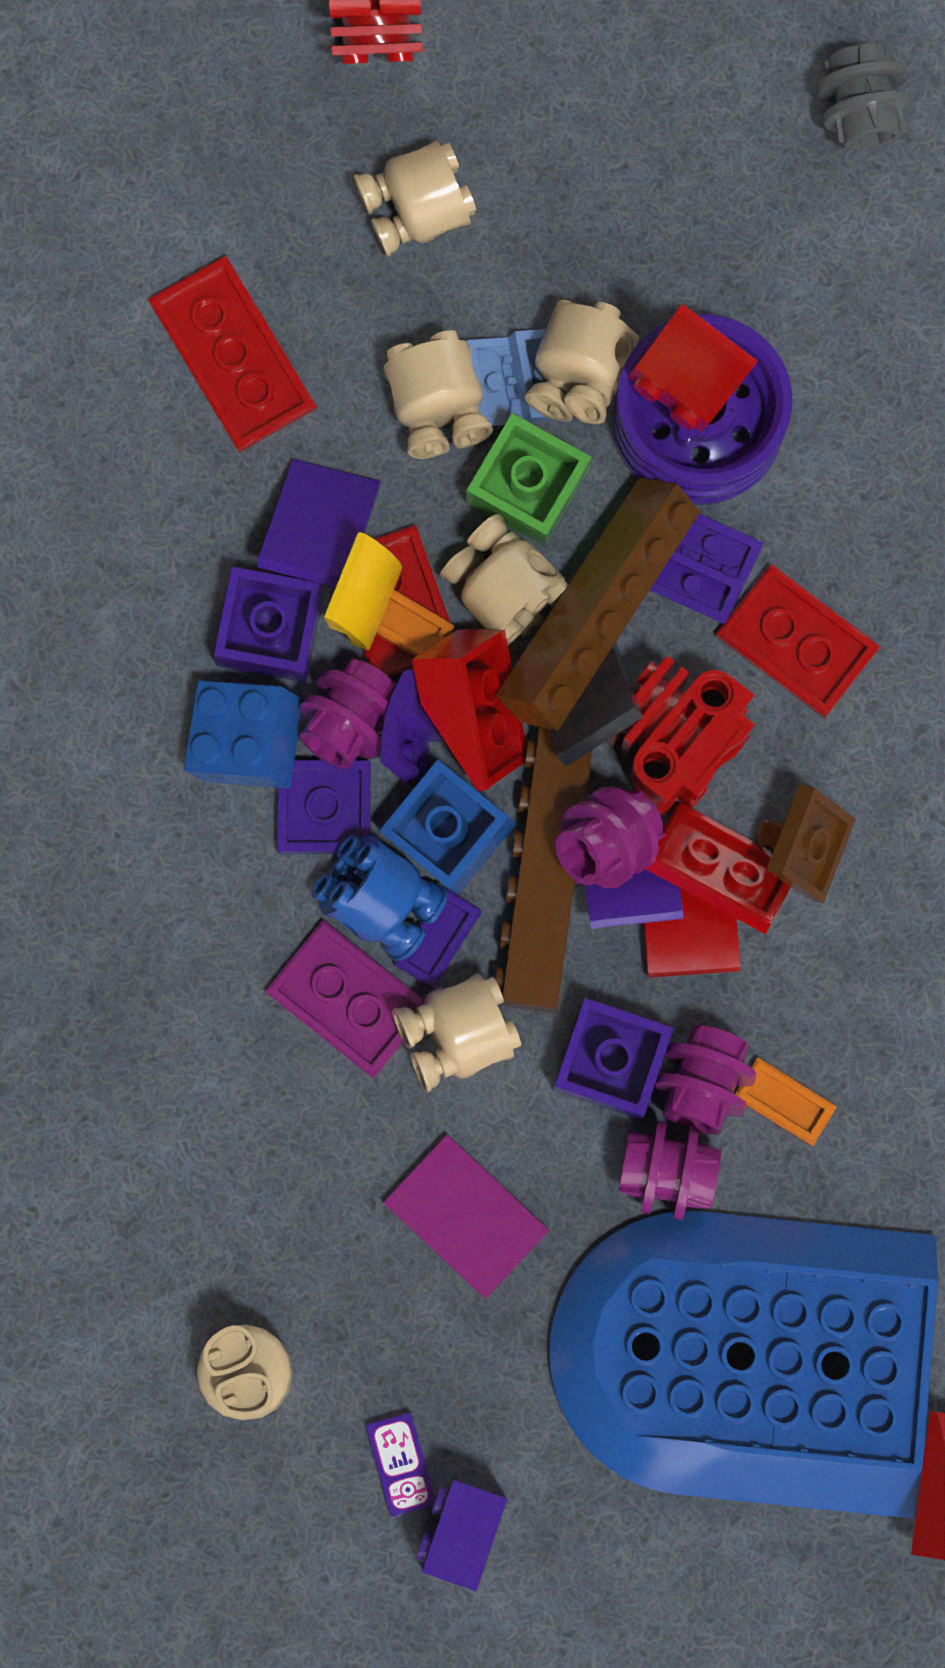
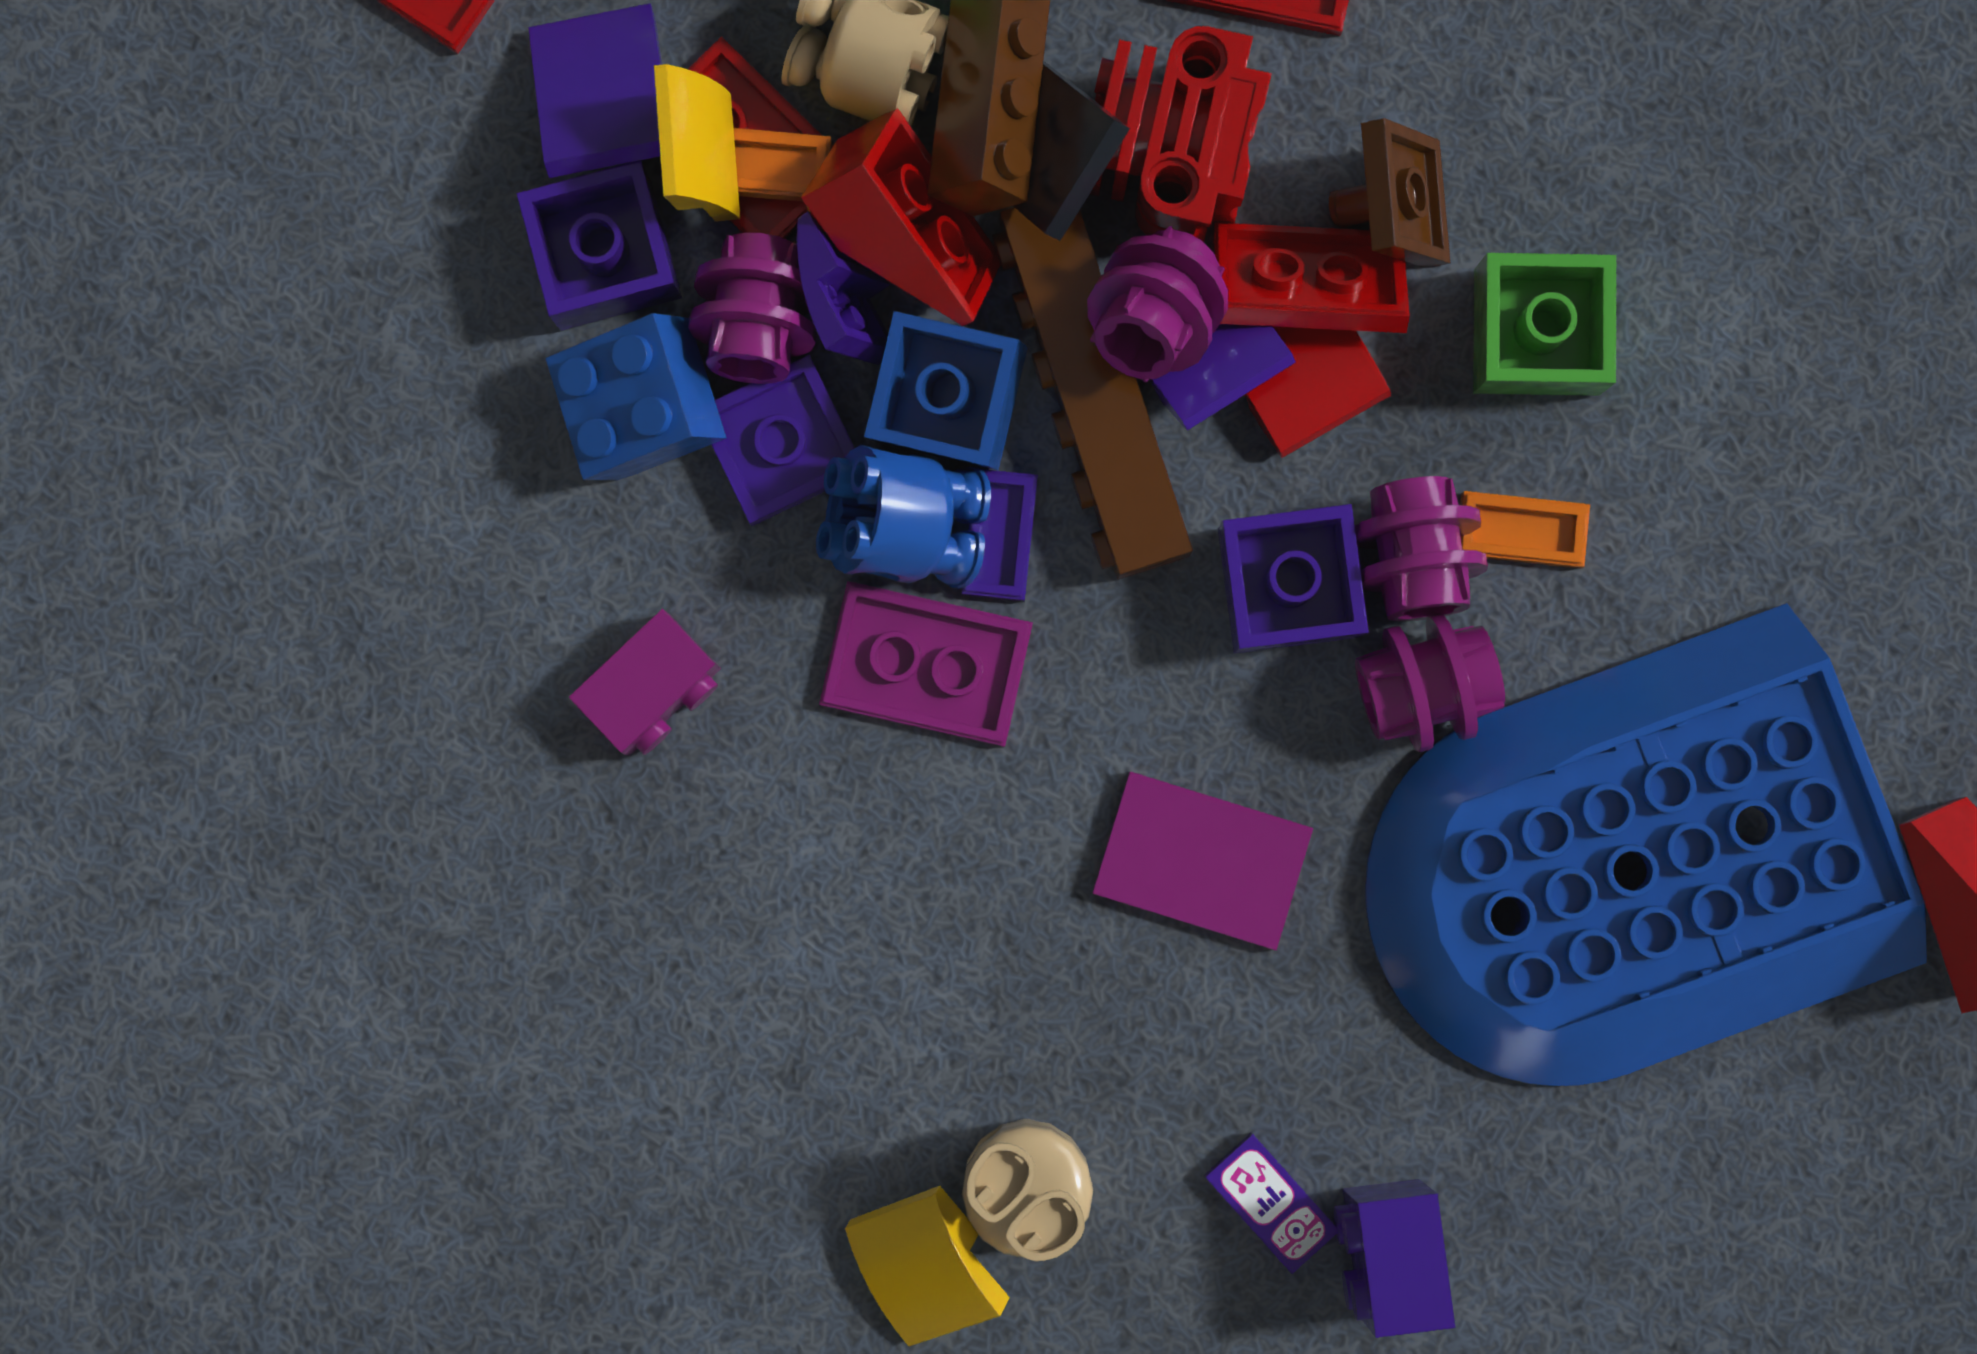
camera: 20 degrees left, 5 degrees up
tan piece [392,973,521,1093] -> none
none -> magenta brick [569,608,721,756]
none -> yellow slope [845,1186,1010,1346]
none -> bright green brick [1473,253,1616,396]

